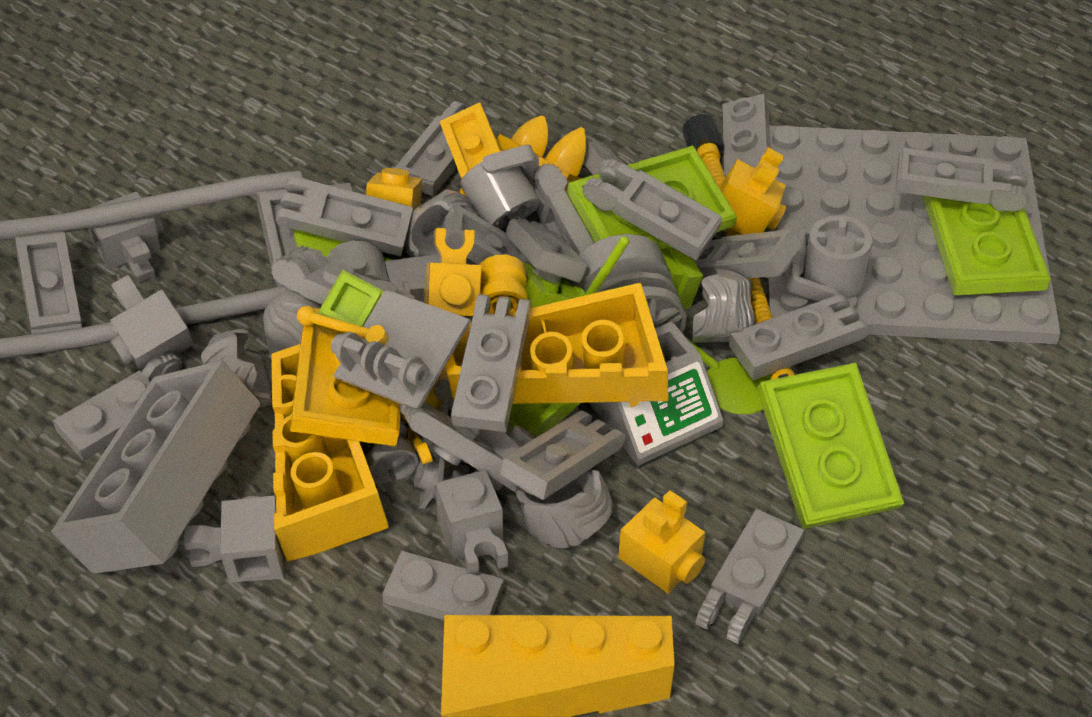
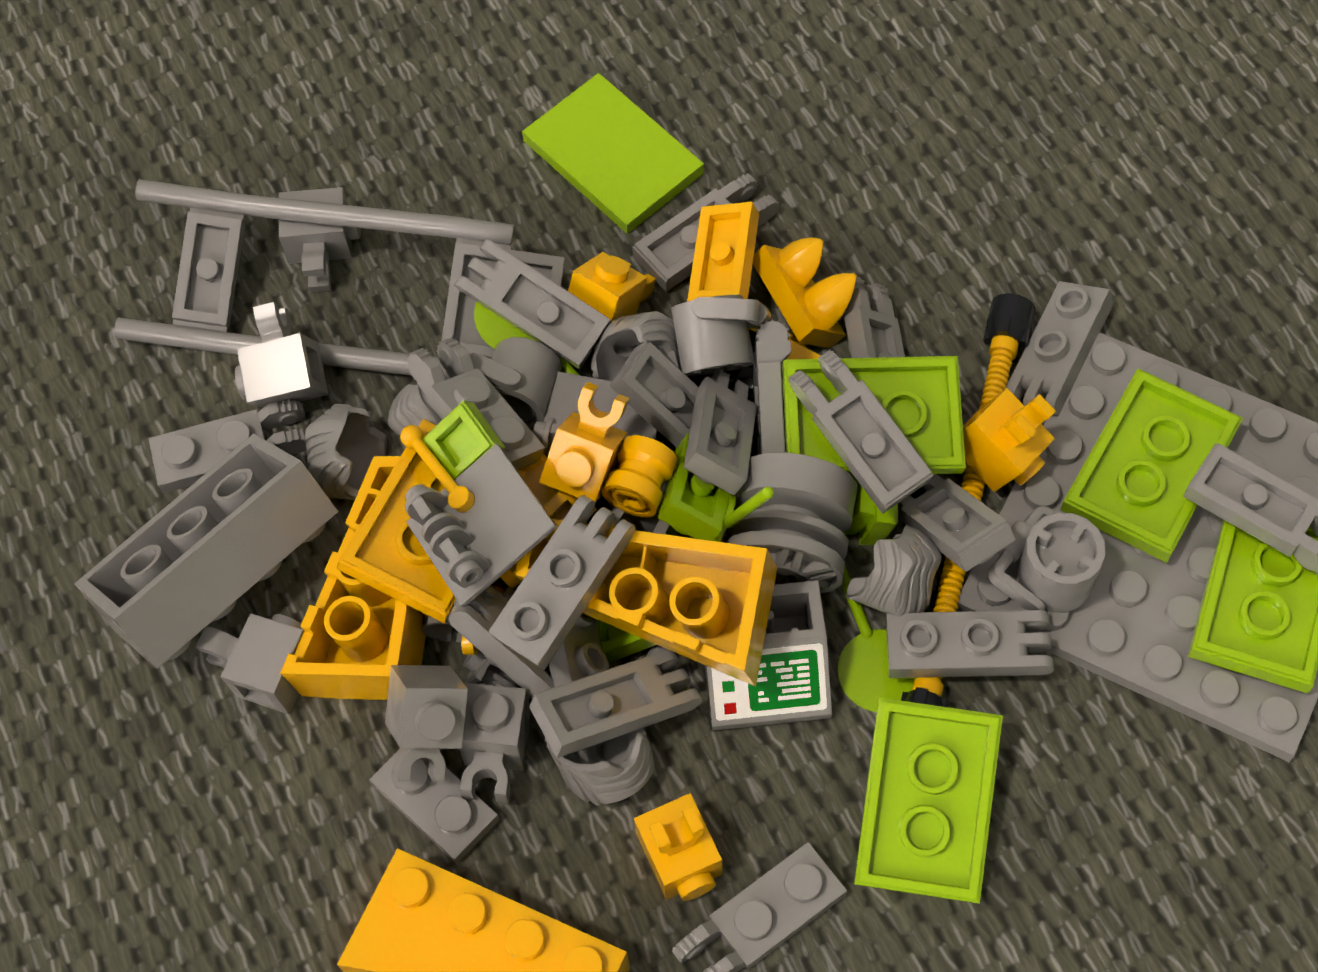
camera: 30 degrees right, 15 degrees up
none -> light grey brick [385,665,468,781]
none -> lime tile [522,73,704,234]
none -> lime tile [1060,368,1243,563]

